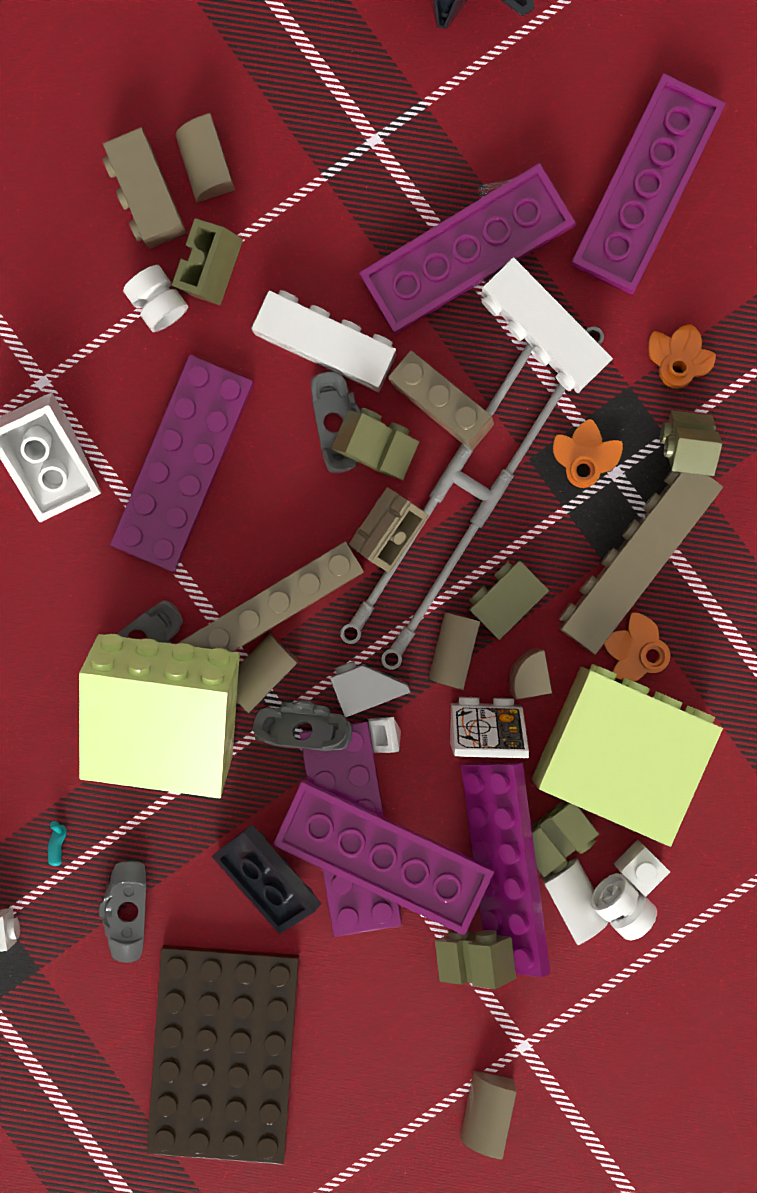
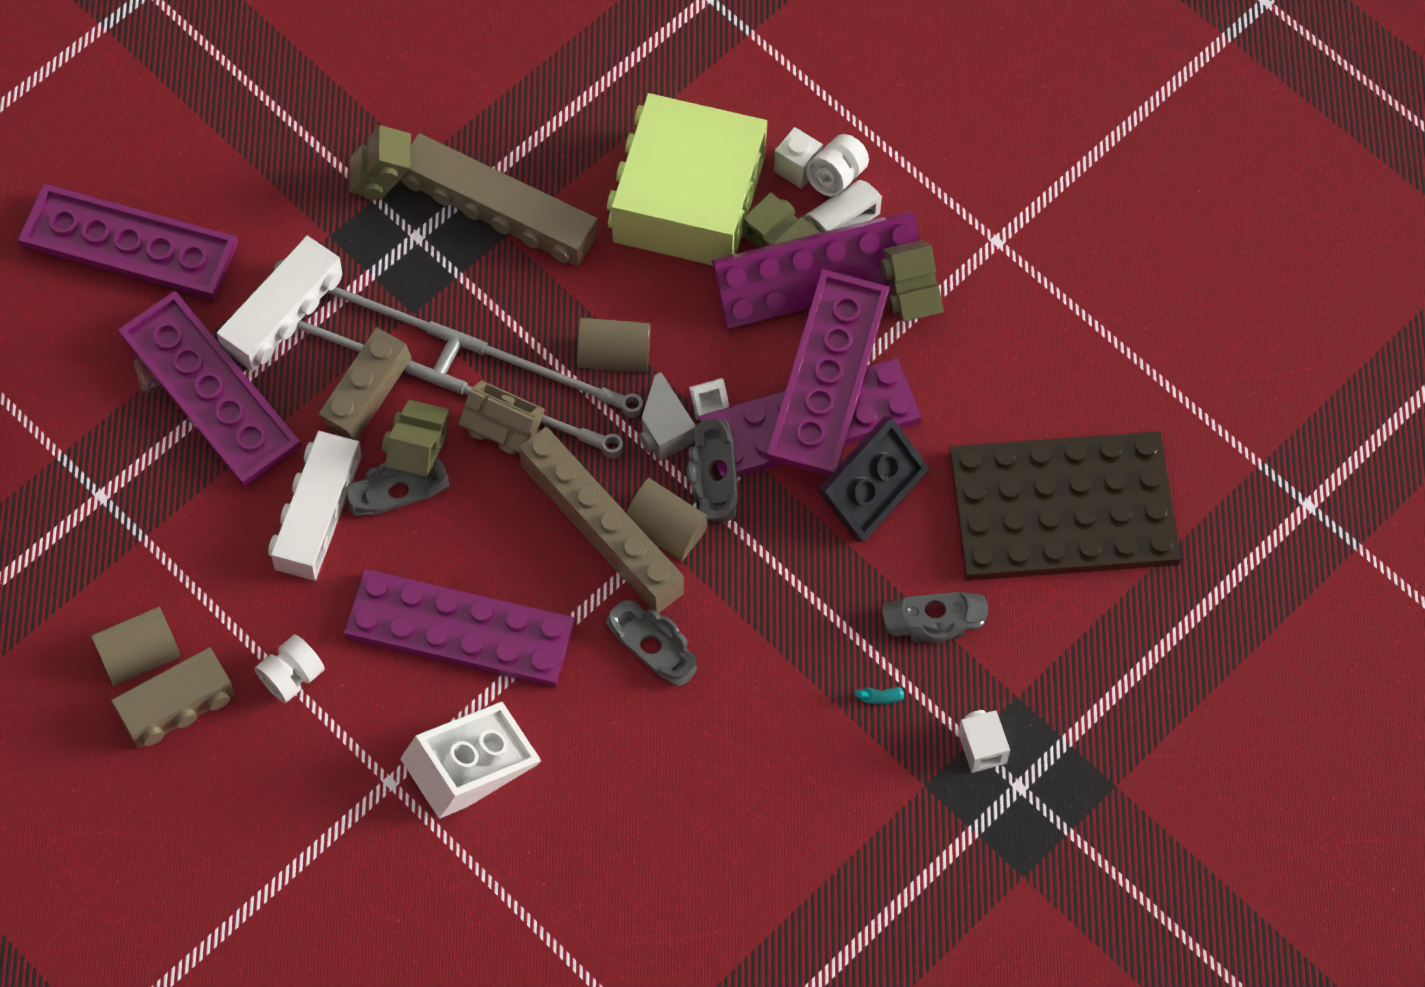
camera: 100 degrees left, 25 degrees down
yellowish green brick [79,634,240,798] -> none
olive brick [172,218,243,305] -> none
white slope [450,697,529,758] -> none
dark tan brick [460,1070,517,1160] -> none
olive brick [468,561,549,640] -> none
dark tan brick [509,648,552,699] -> none
orange plate [553,419,623,488] -> none
orange plate [604,613,670,681] -> none
orange plate [648,324,716,388] -> none

